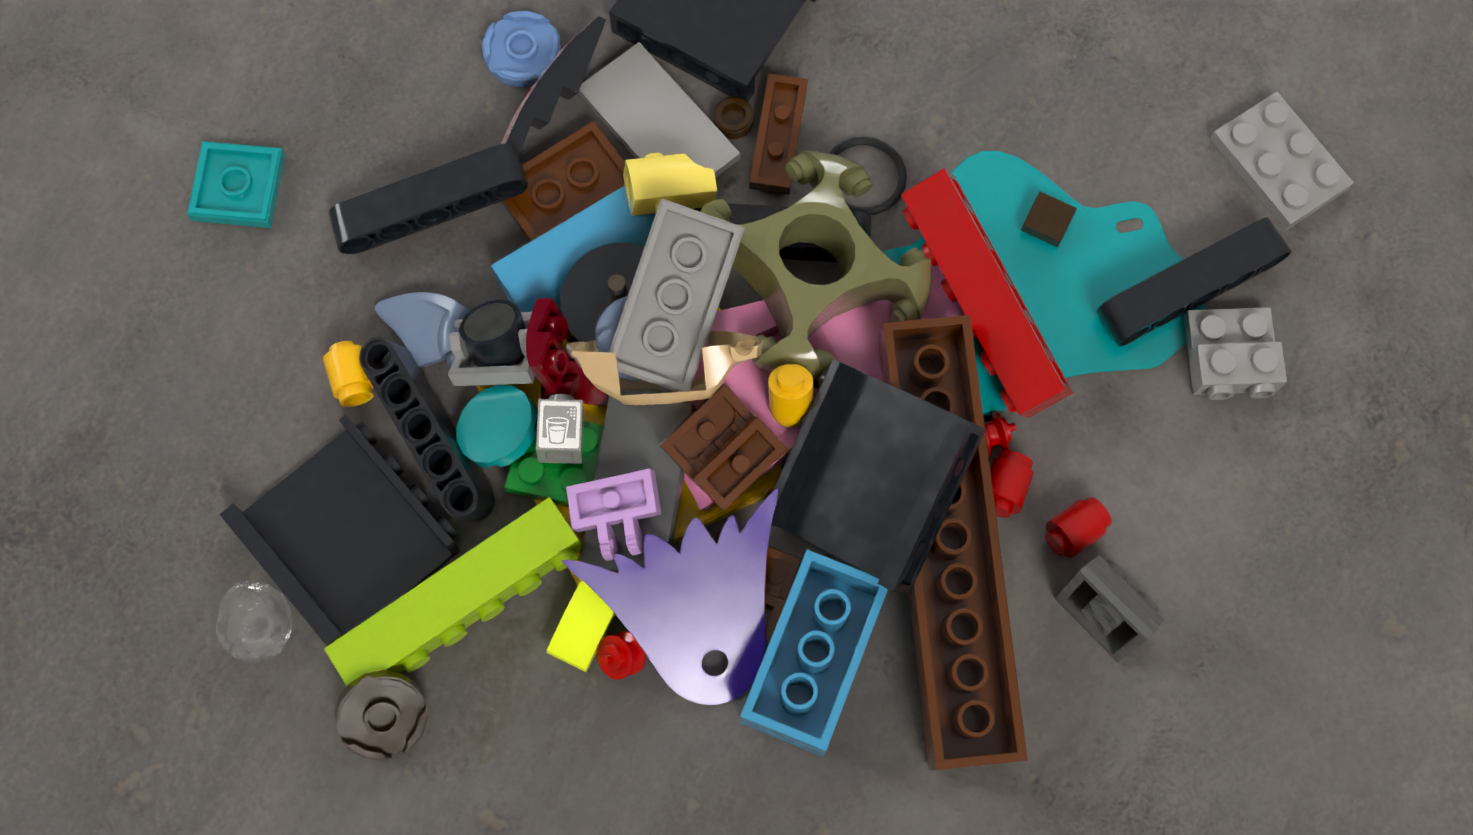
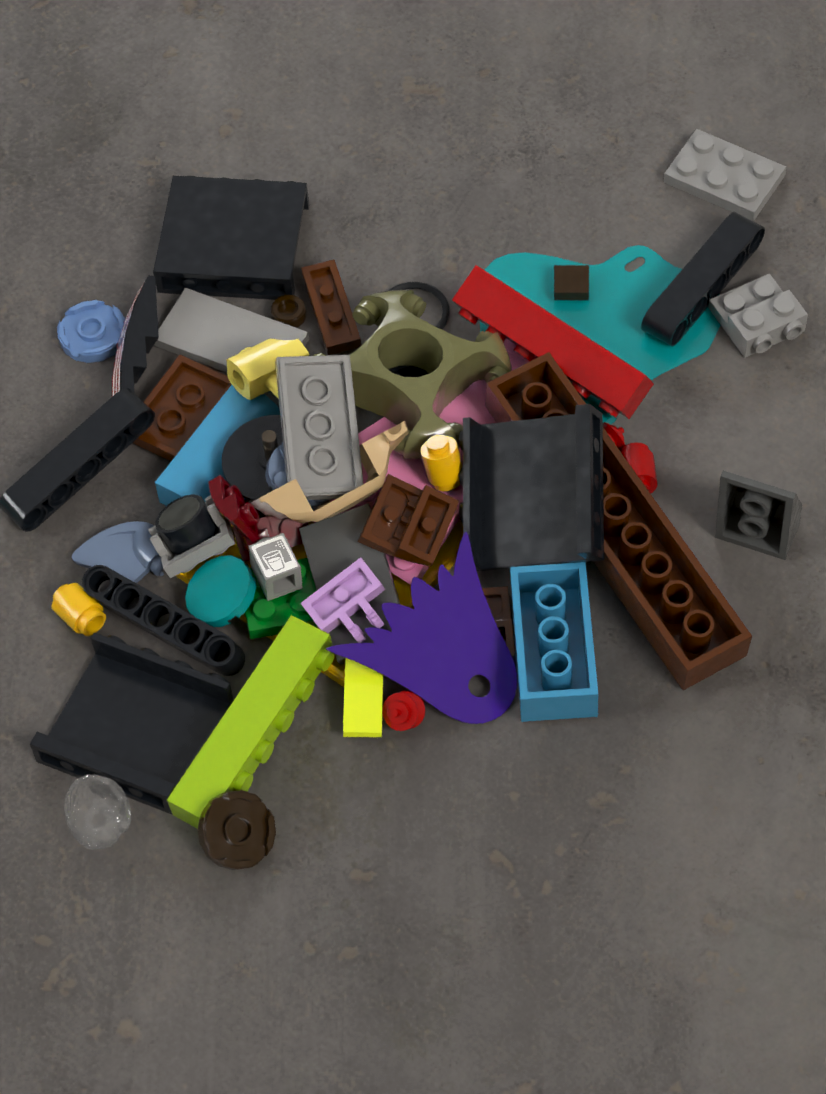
camera: 20 degrees left, 15 degrees down
red brick [1045,497,1112,558] -> none

